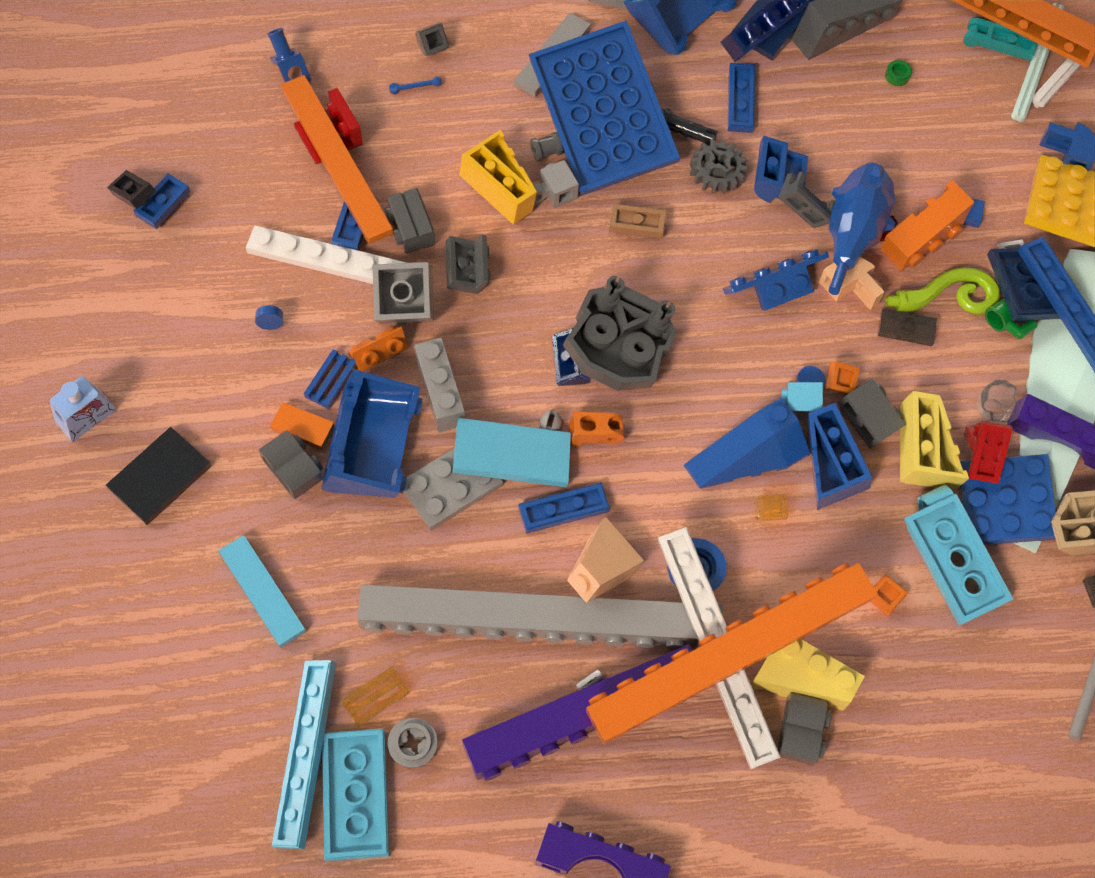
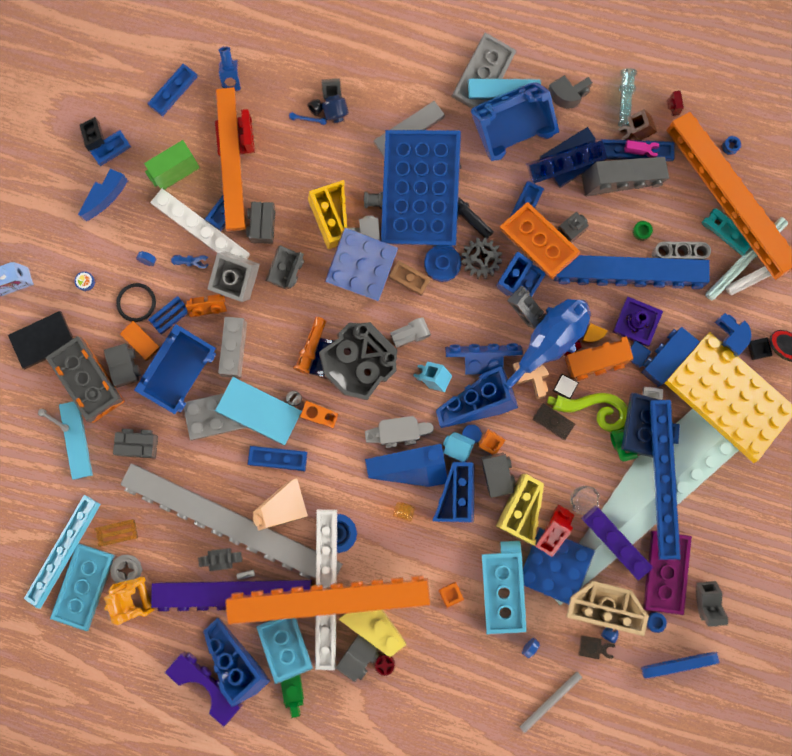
camera: 30 degrees right, 15 degrees up
none -> light grey hinge [38,409,69,432]
none -> dark grey piece [45,336,125,423]
none -> tile [75,271,95,291]
none -> blue slope [78,168,128,221]
none -> light orange piece [104,576,155,625]
none -> dark grey brick [113,429,158,459]
none -> black tyre [116,283,156,322]
none -> bright green brick [144,140,200,190]
none -> blue tile [147,63,198,117]
none -> blue piece [171,255,208,269]
none -> dark grey gear [198,548,242,571]
none -> blue wedge [203,618,271,707]
none -> medium azure tile [256,618,313,684]
none -> green hinge [281,674,304,718]
none -> orange pin [293,317,327,375]
none -> black hinge [308,99,323,116]
none -> dark blue head [322,95,349,123]
none -> plate [325,228,398,301]
none -> light grey hinge [365,416,434,448]
none -> dark red wheel [375,654,395,676]
none -> light grey piece [390,317,431,348]
none -> medium azure brick [413,361,452,392]
none -> blue tile [424,245,462,282]
none -> blue wedge [436,366,518,428]
none -> orange plate [500,202,580,279]
none -> blue tile [522,638,540,658]
none -> white tile [553,374,579,399]
none -> blue brick [554,255,710,289]
none -> dark grey brick [557,211,589,243]
none -> light orange tile [582,323,608,343]
none -> dark purple plate [613,297,663,347]
none -> blue brick [641,327,700,387]
none -> light grey beam [651,242,711,260]

